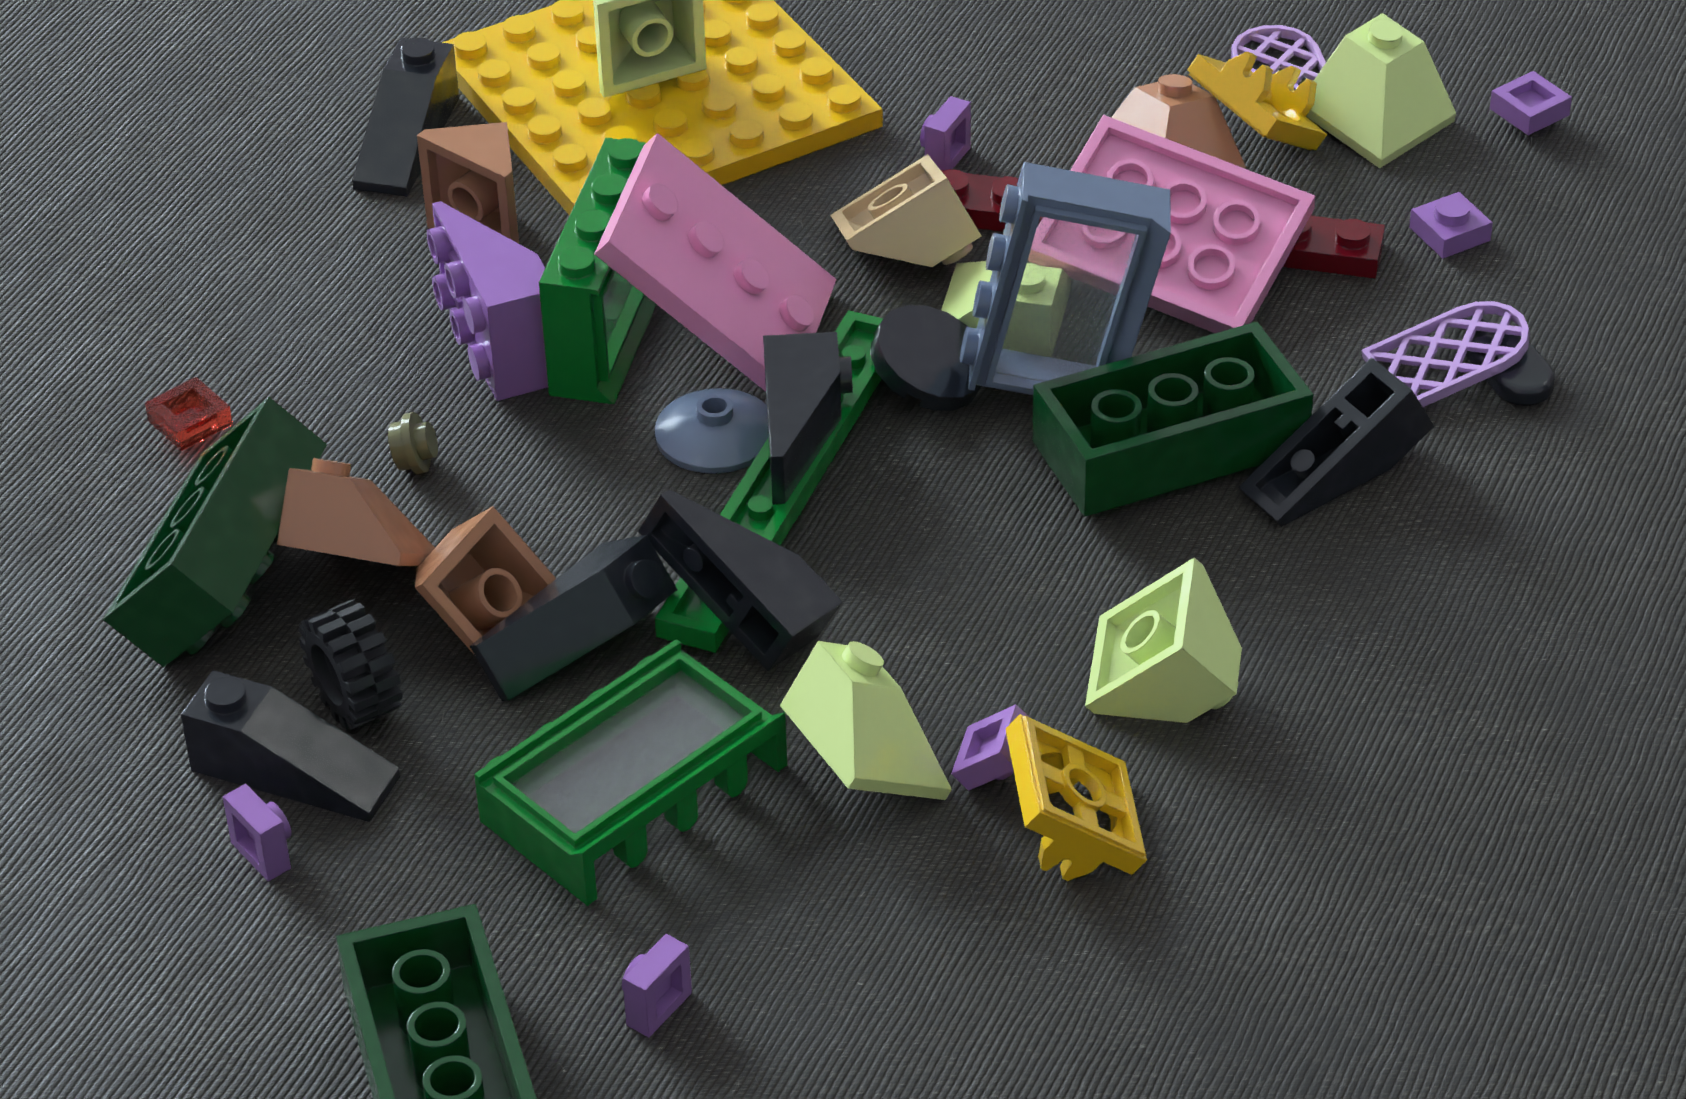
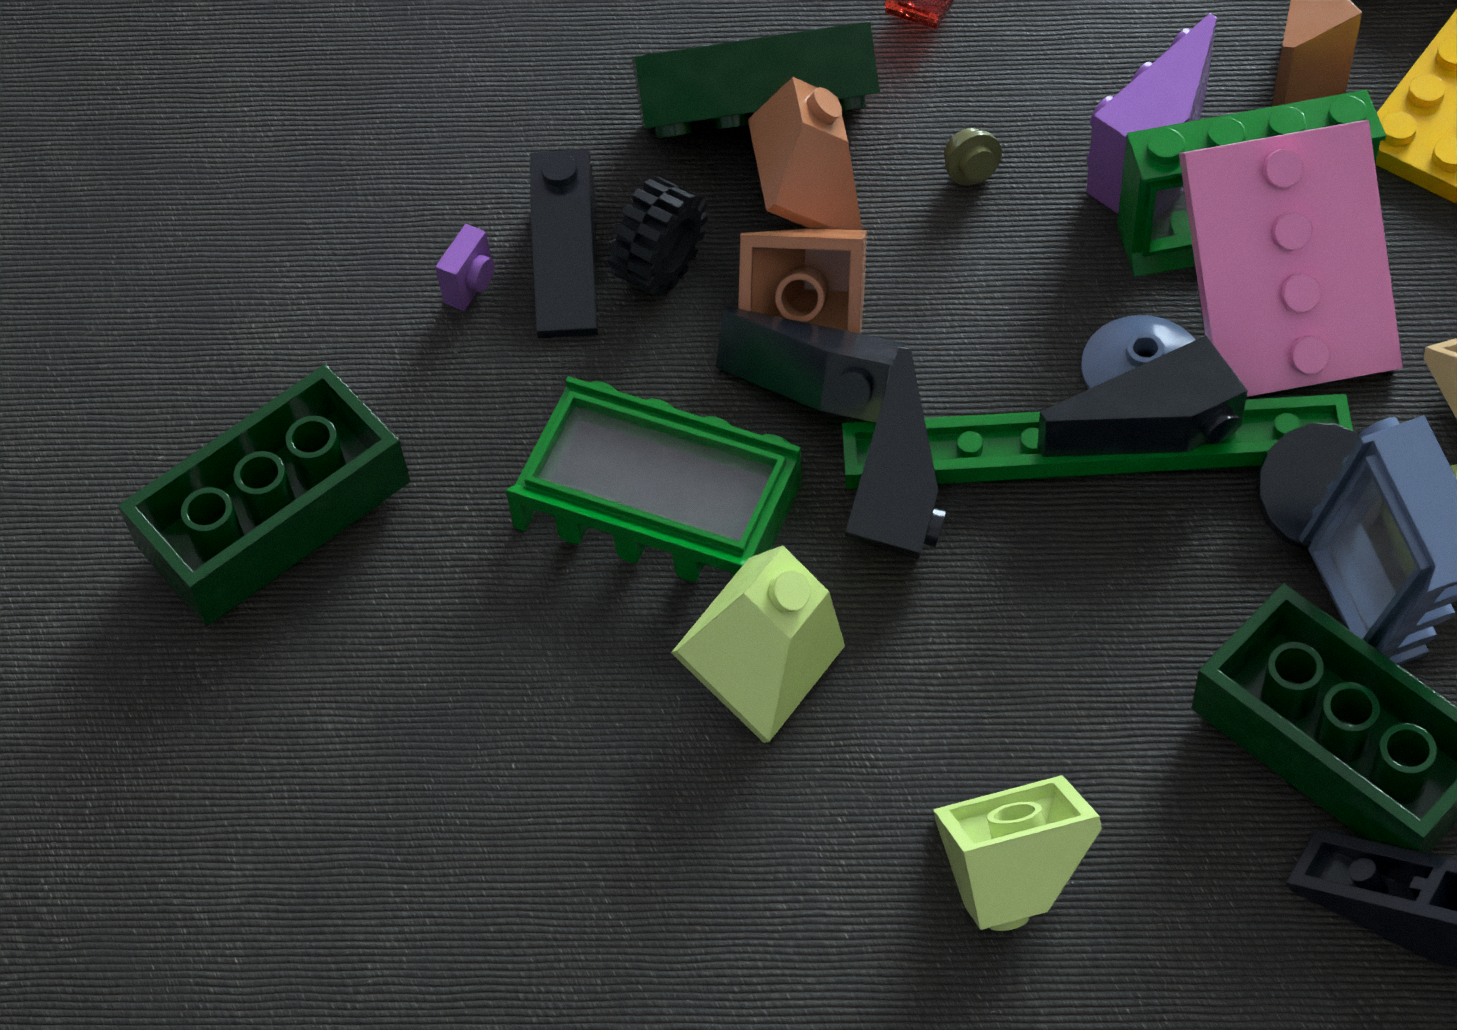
camera: 70 degrees right, 15 degrees up
medium lavender plate [622,934,692,1037] -> none
medium lavender plate [951,704,1029,791] -> none
yellow piece [1005,714,1147,881] -> none

